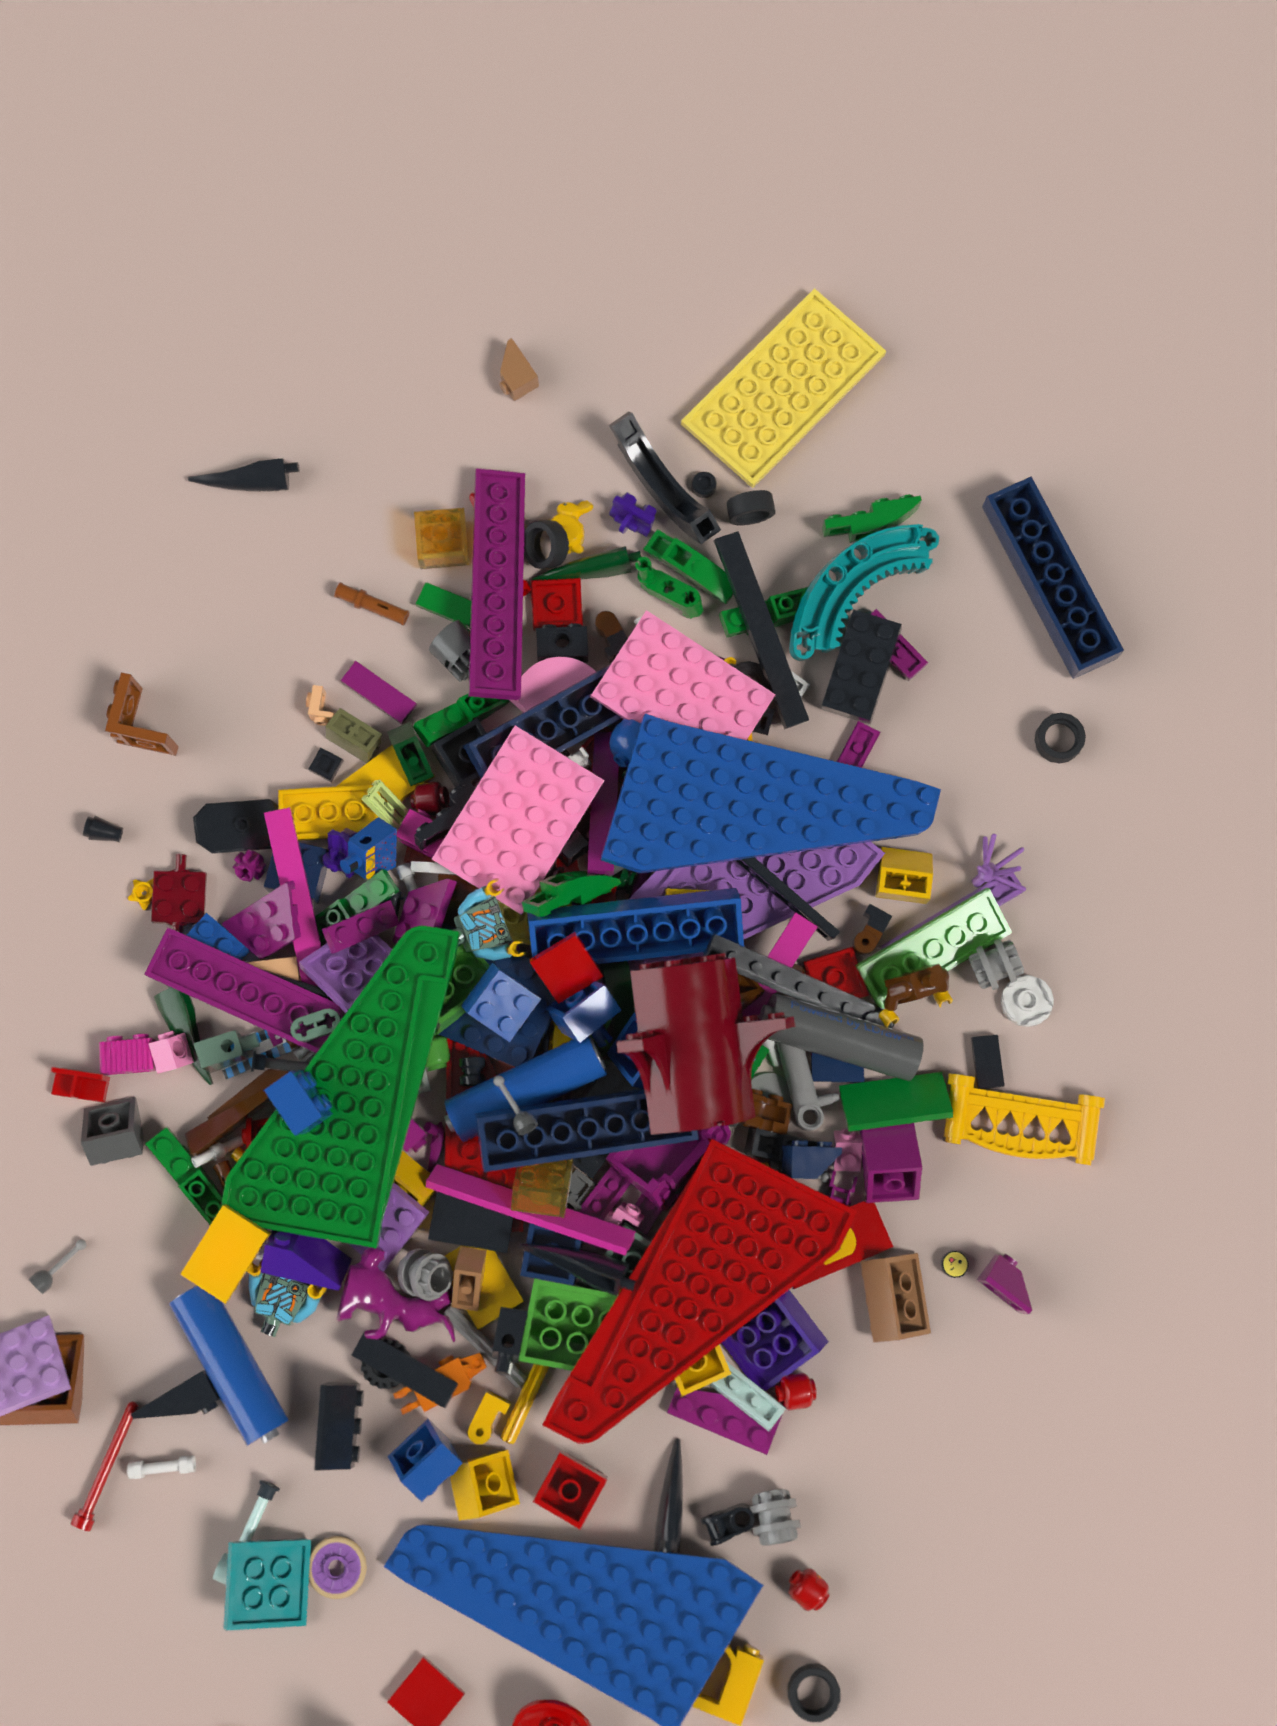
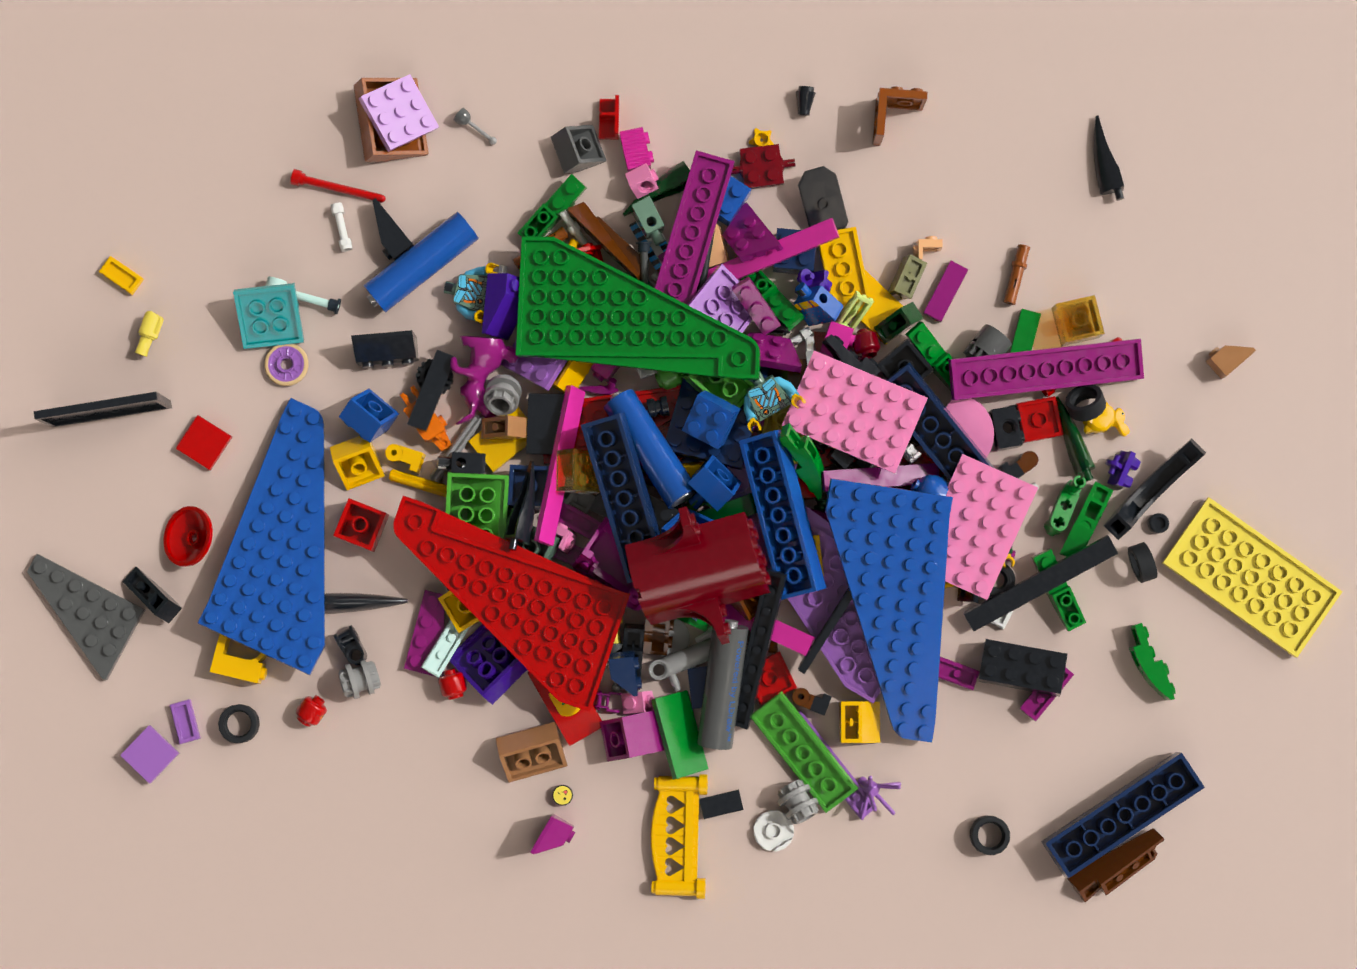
camera: 80 degrees right, 5 degrees up
yellow tile [180,1204,270,1304] -> none
magenta gear [232,849,266,882] -> none
blue brick [264,1070,333,1136] -> none
sand green beam [290,1009,341,1042] -> none
black tile [308,747,344,783] -> none
hinge [494,1076,538,1135] -> none
red tile [530,932,603,1004] -> none
teal gear [789,524,939,661] -> none
reddish brown torso [879,964,953,1027] -> none
none -> reddish brown wedge [1067,828,1164,902]

